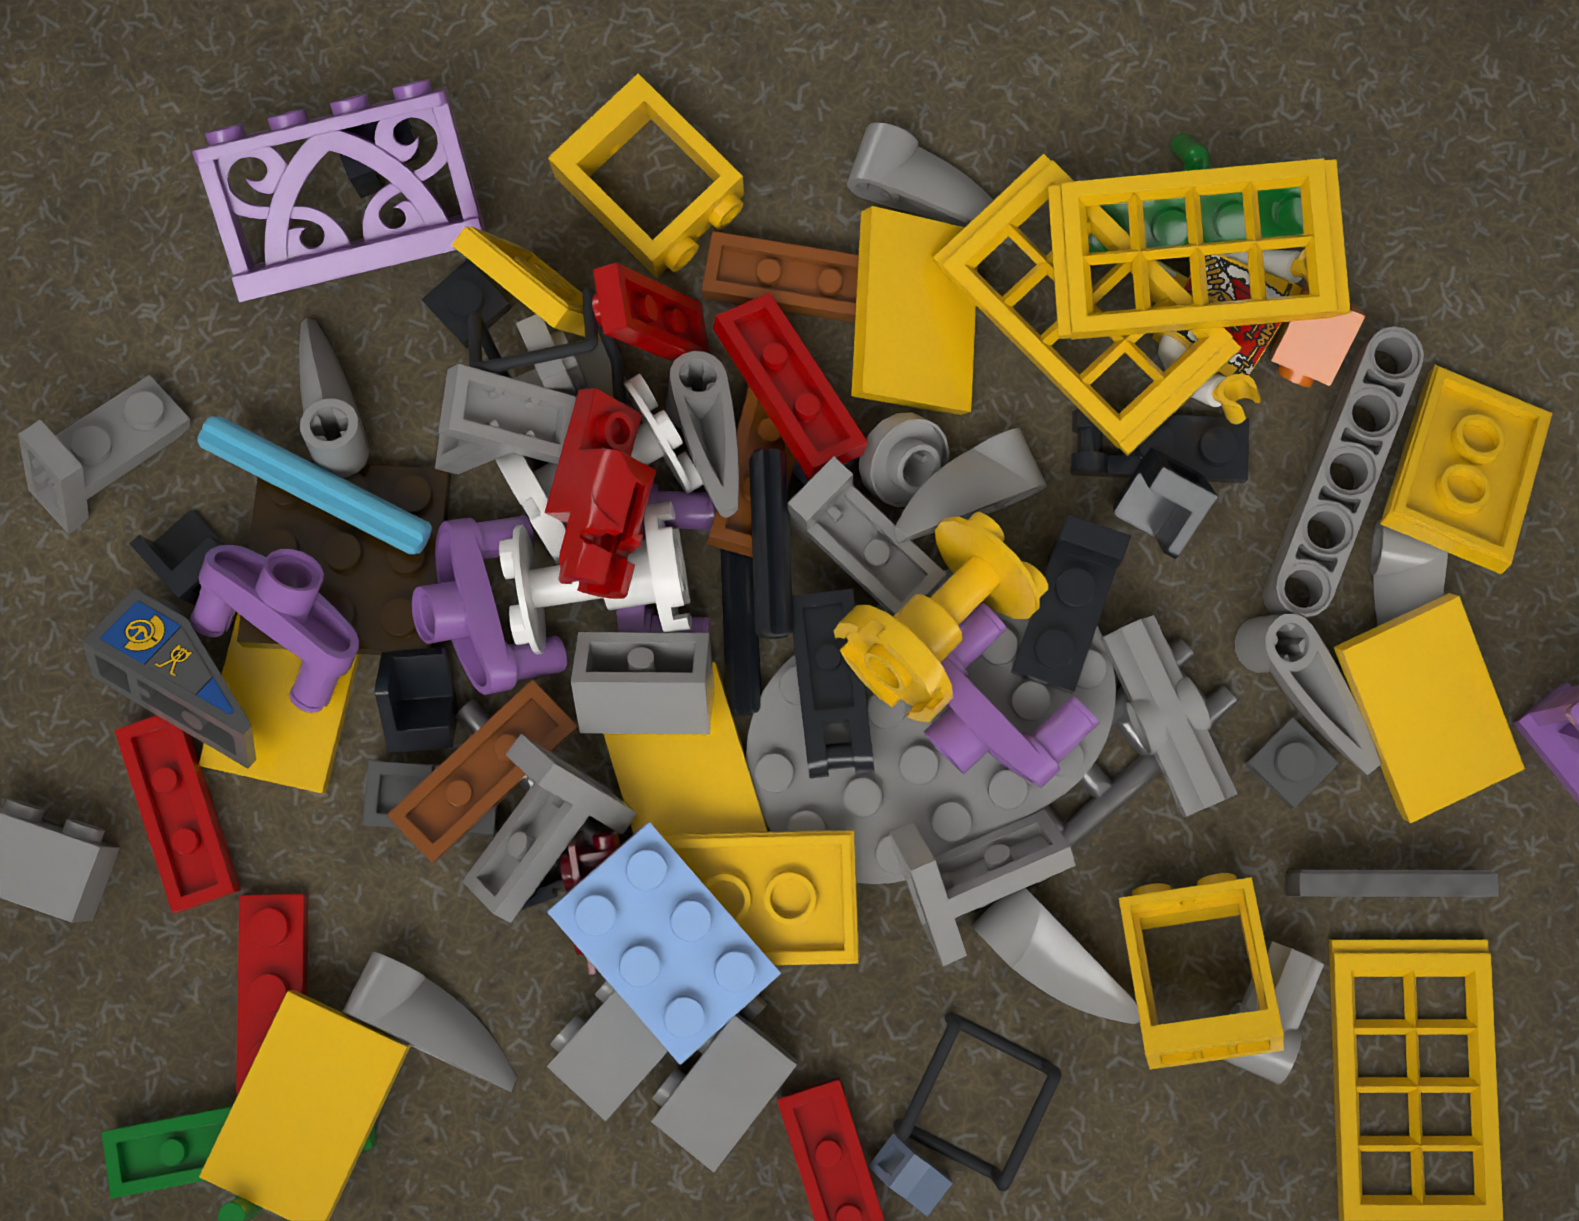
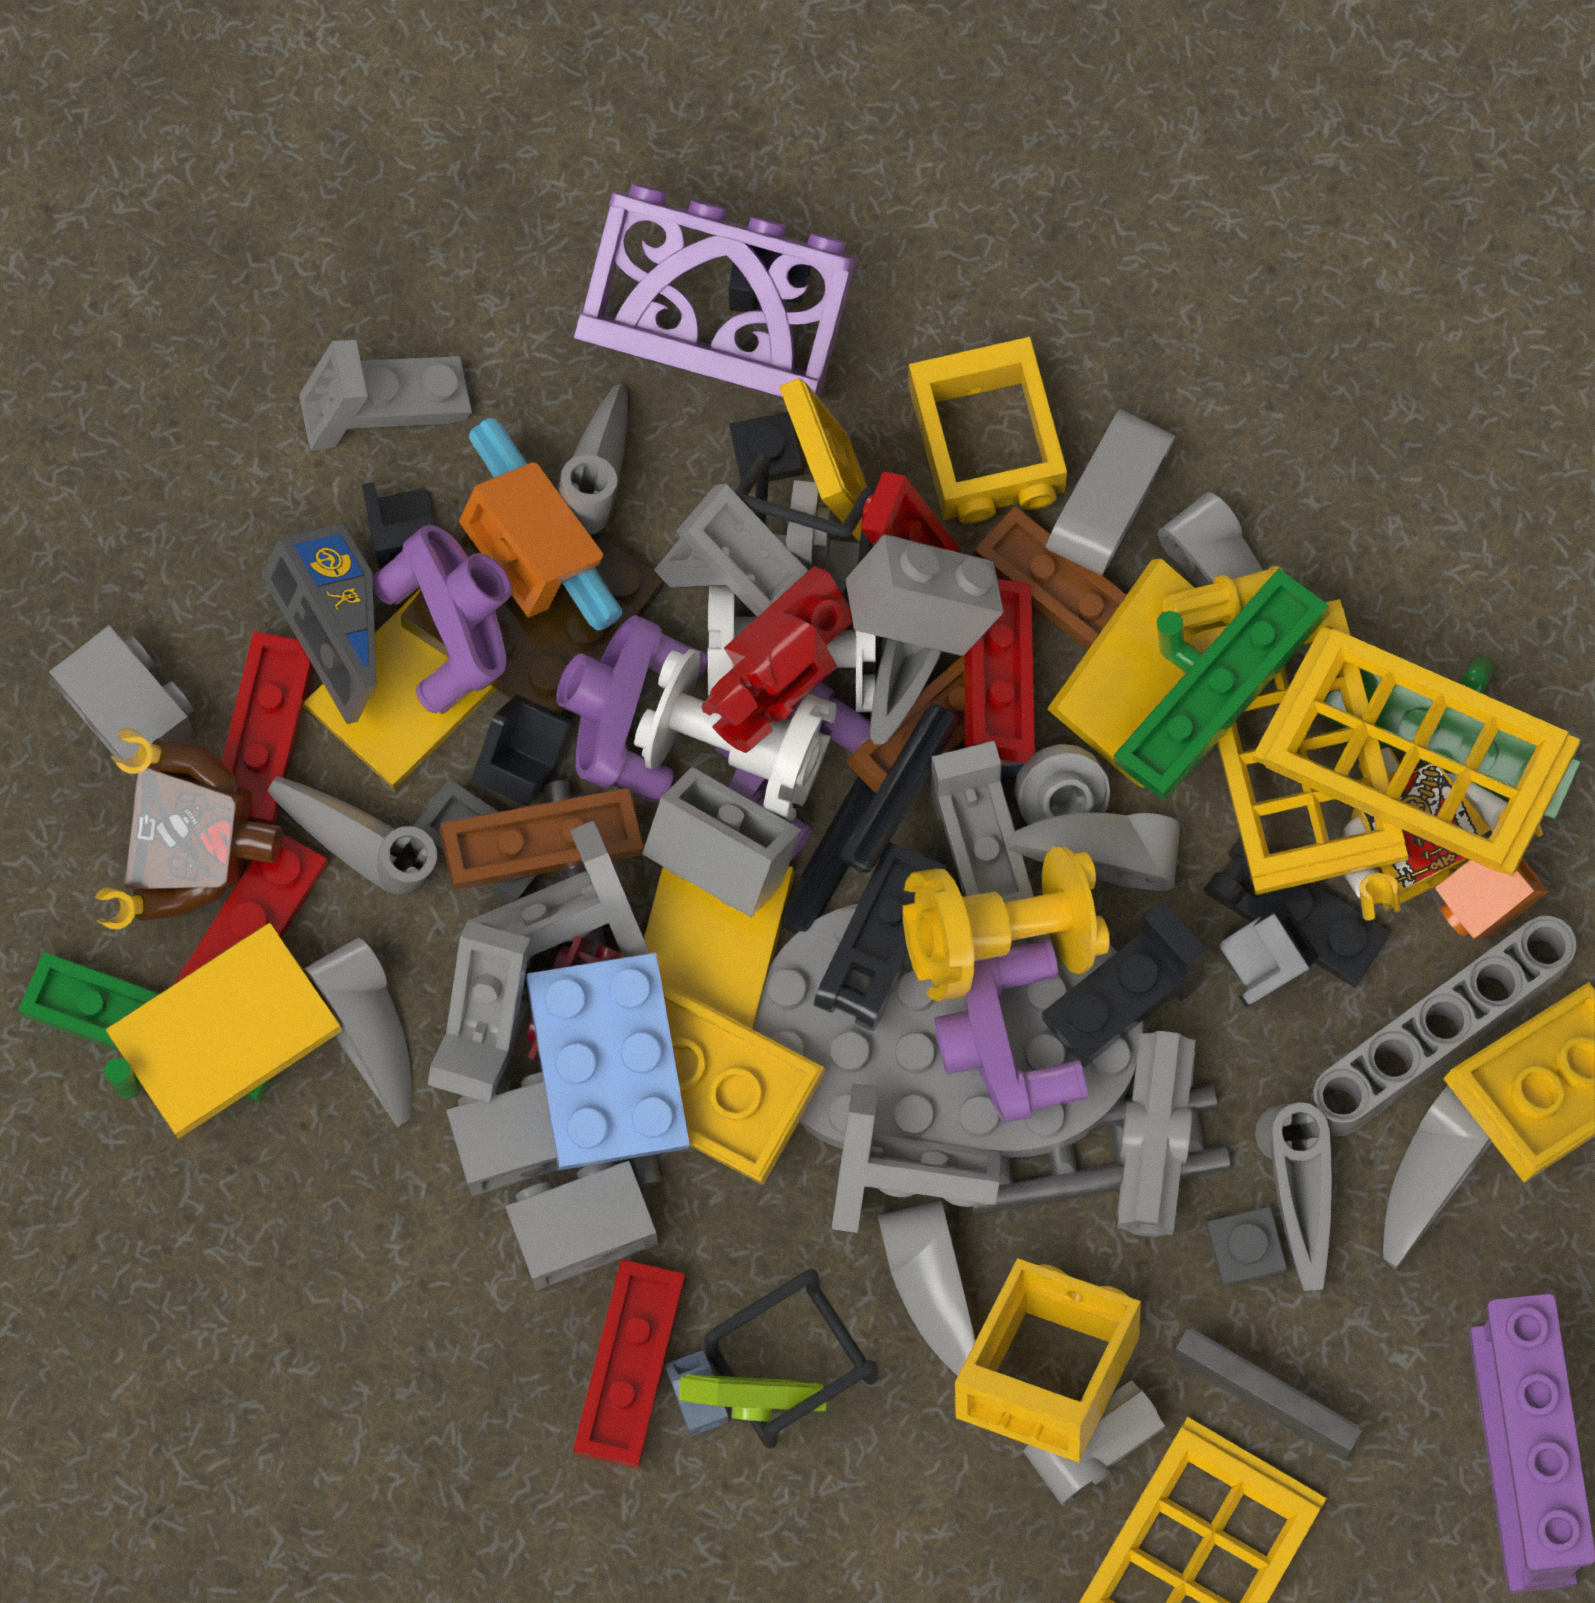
camera: 30 degrees right, 10 degrees down
yellow tile [1334,593,1525,824] -> none
none -> reddish brown torso [95,728,282,930]
none -> light grey piece [267,776,437,895]
none -> light grey bracket [428,920,531,1103]
none -> orange panel [458,462,603,618]
none -> lime plate [679,1374,826,1421]
none -> light grey brick [845,534,1003,656]
none -> light grey beam [1045,408,1176,576]
none -> green plate [1114,568,1329,802]
none -> yellow axle [1163,566,1283,630]

